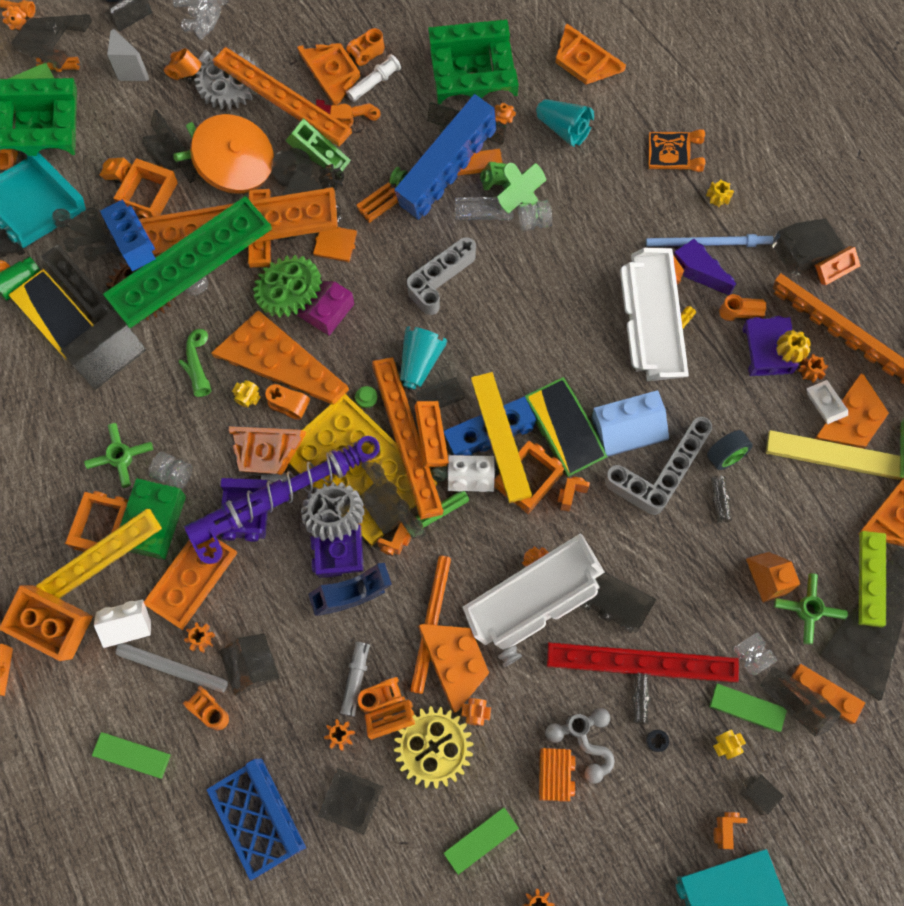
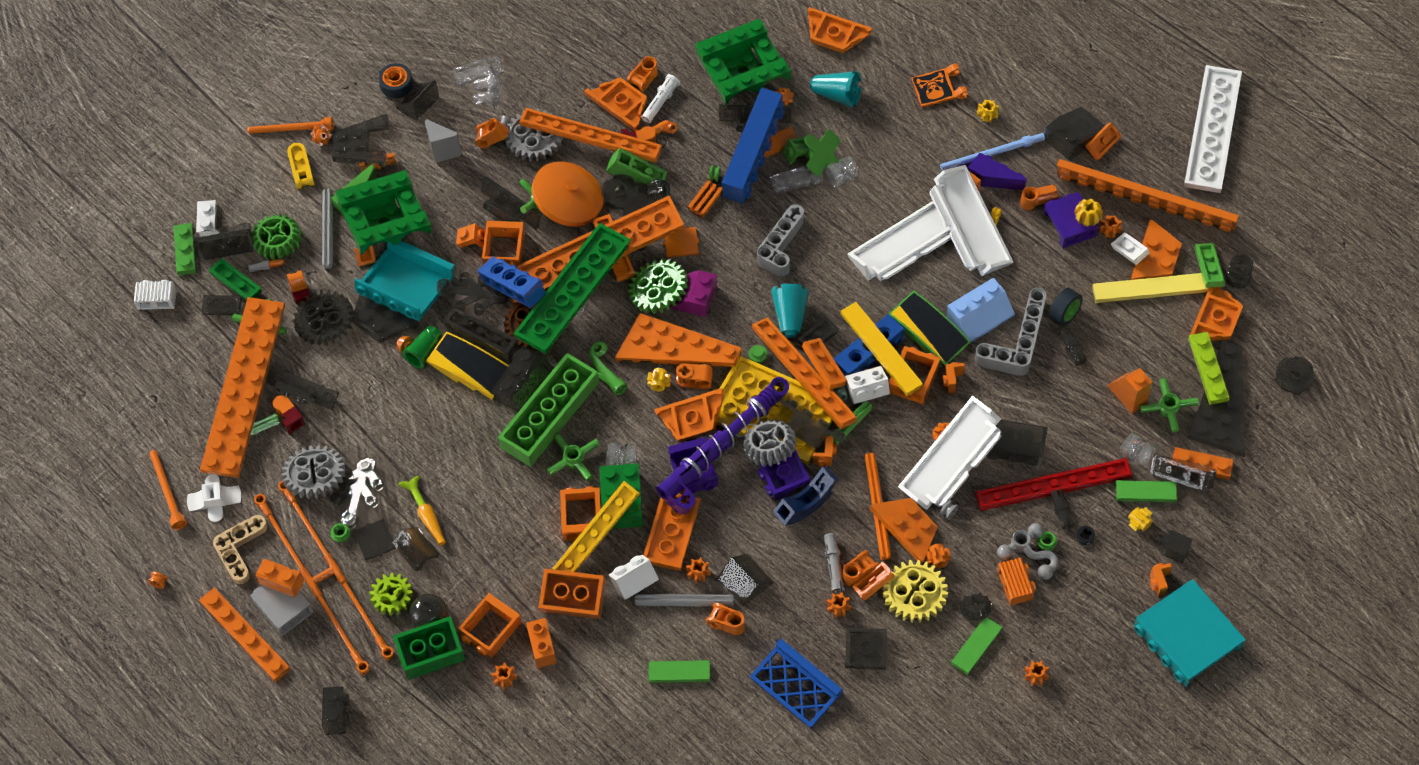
camera: 15 degrees left, 10 degrees down
none -> bright green brick [498,353,599,467]
none -> white slope [848,201,951,281]
none -> clear smoke gear [960,592,992,621]
none -> bright green plate [1037,532,1057,551]

